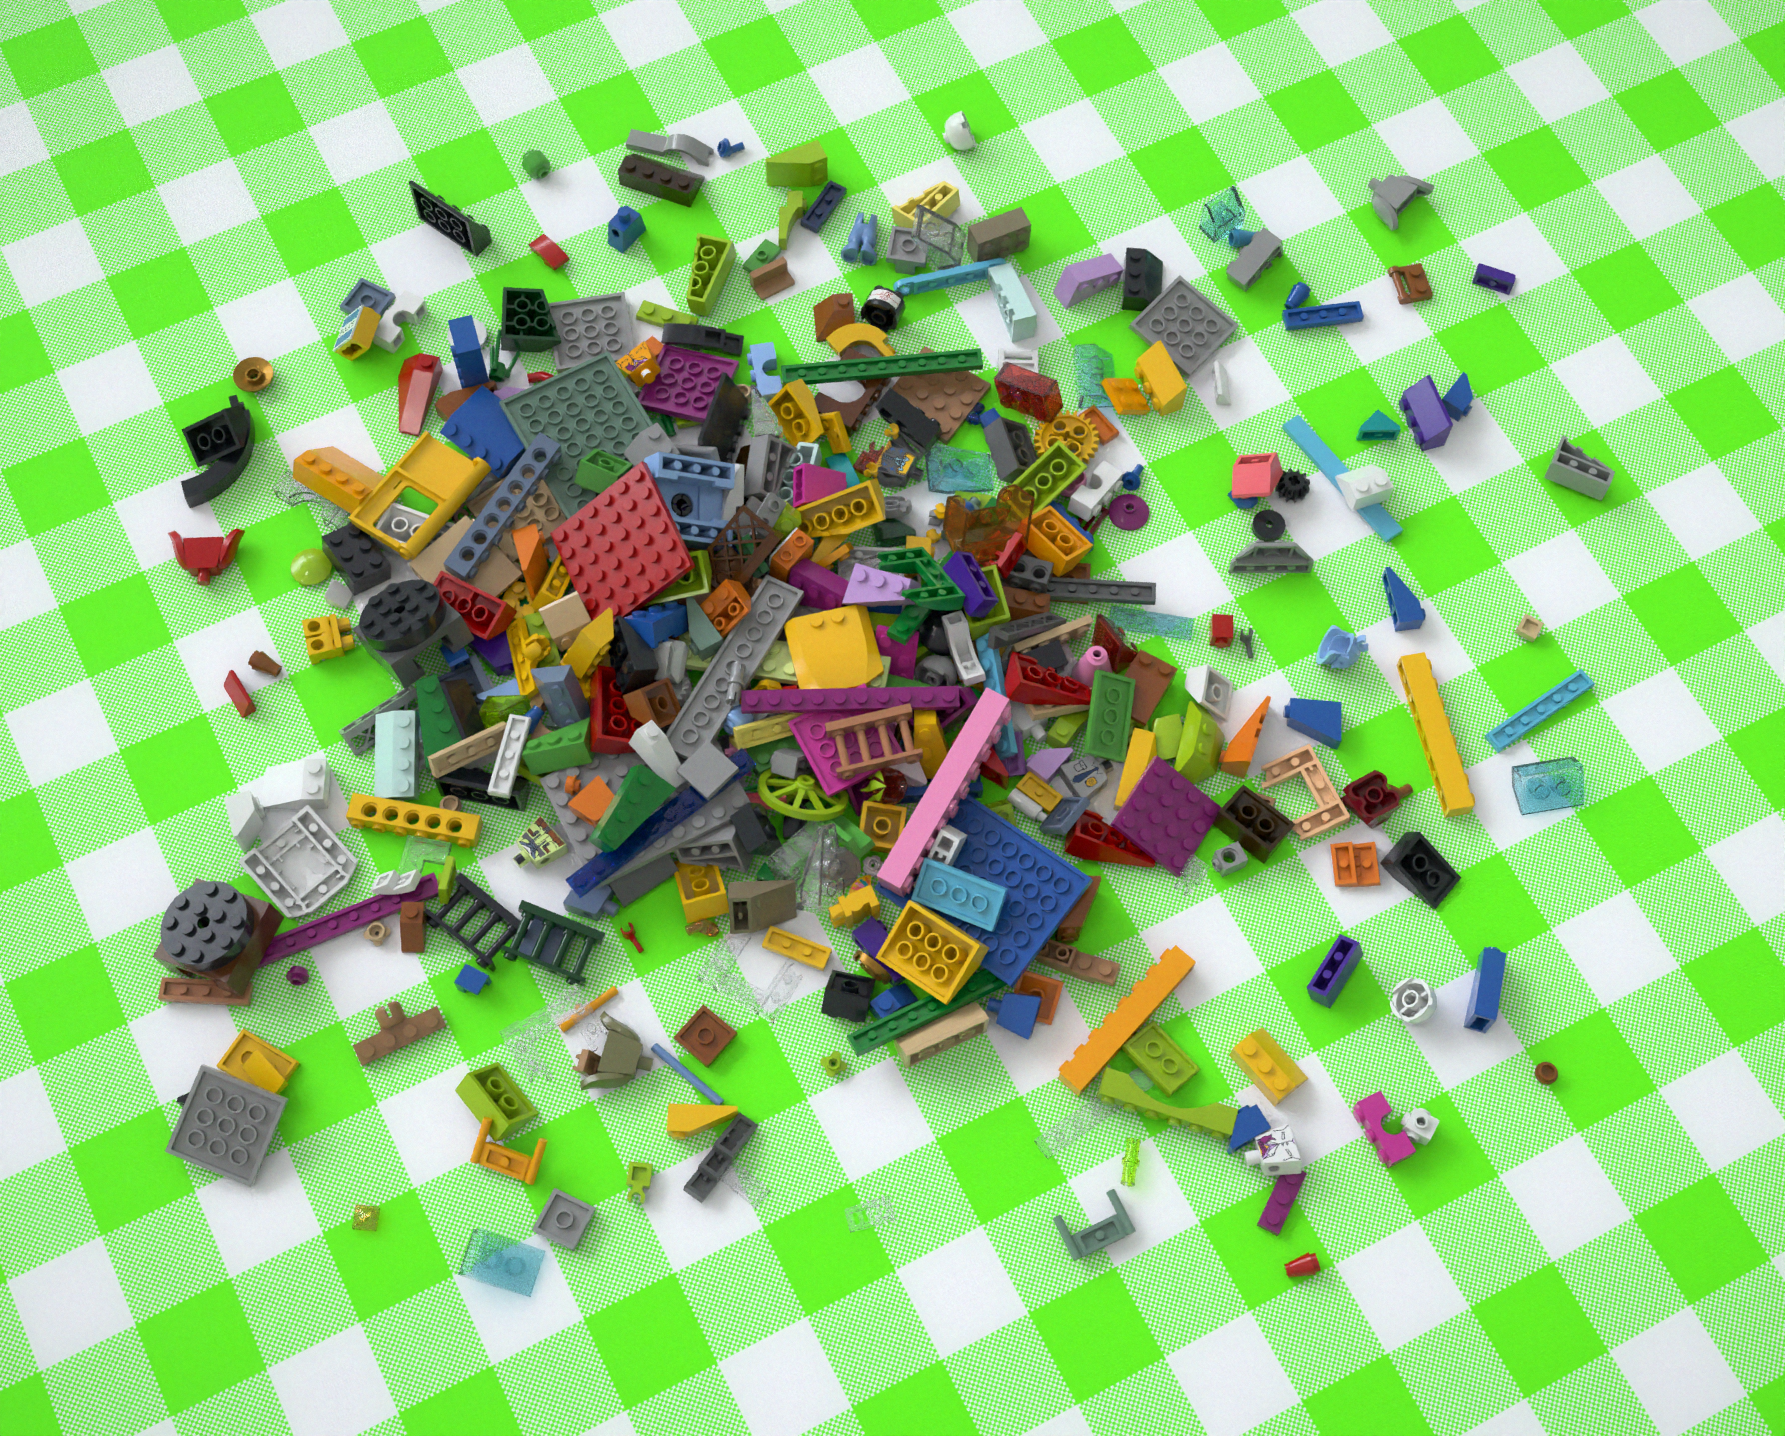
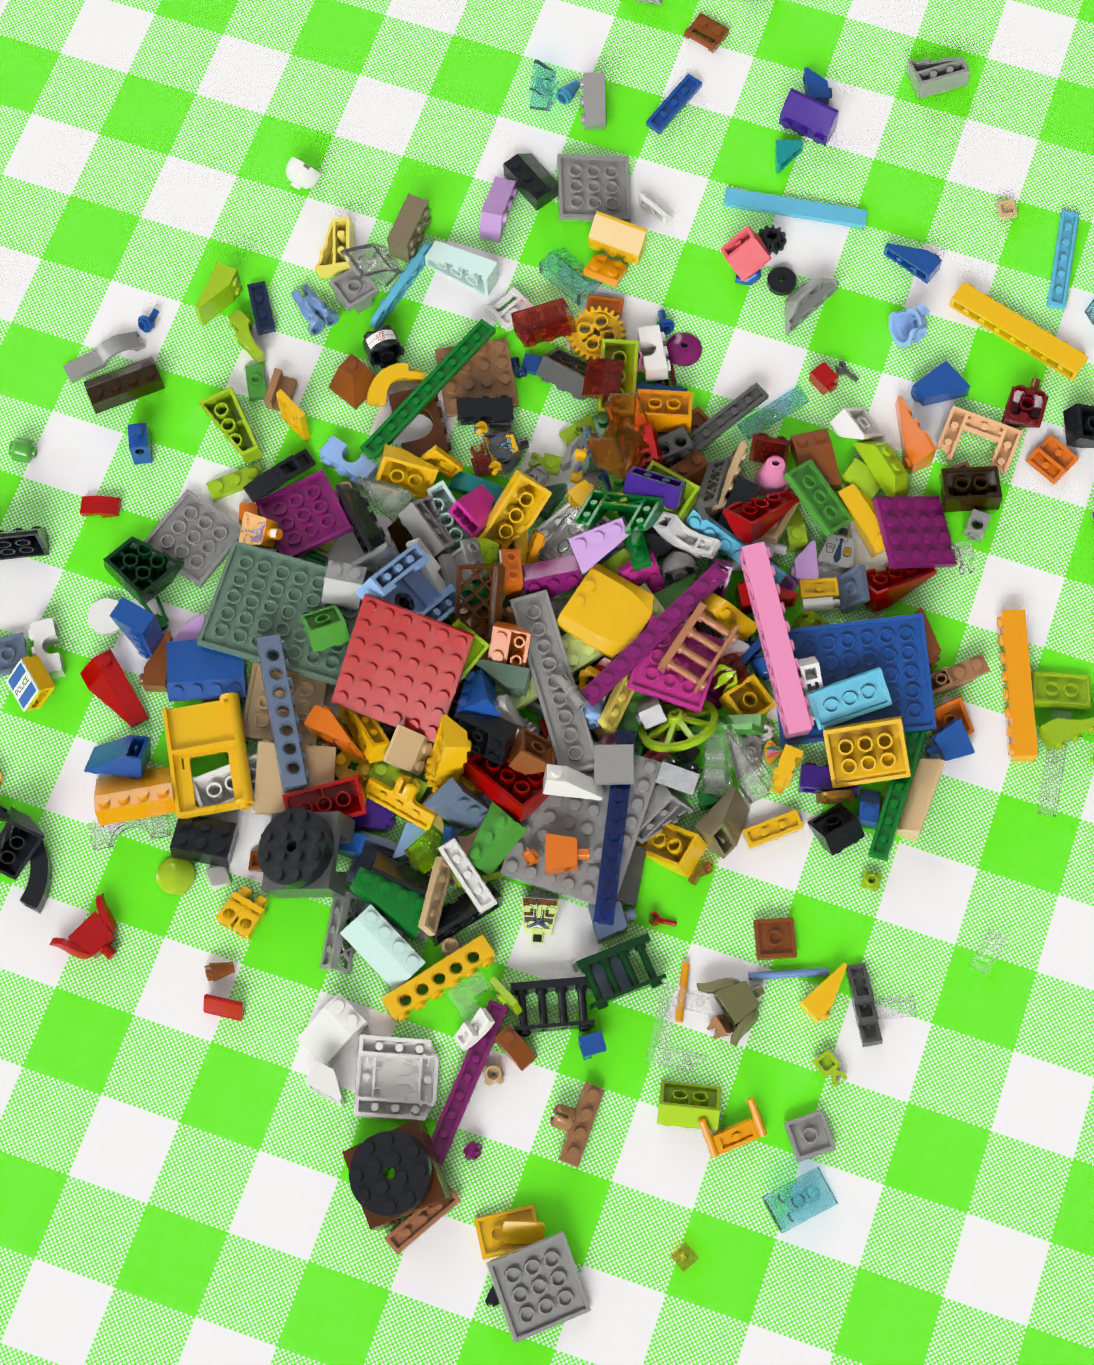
camera: 40 degrees left, 5 degrees up
red arm [527,371,554,384] -> none
green wedge [588,764,677,853] -> none
clear wedge [697,933,803,1024] -> none
clear light blue slope [925,444,994,494] -> none
blue cone [1284,282,1311,309] -> none
white slope [1335,464,1394,511] -> none
none -> blue slope [84,735,151,778]
none -> yellow tile [276,389,311,441]
none -> lime plate [528,452,563,476]
none -> clear red slope [582,358,625,403]

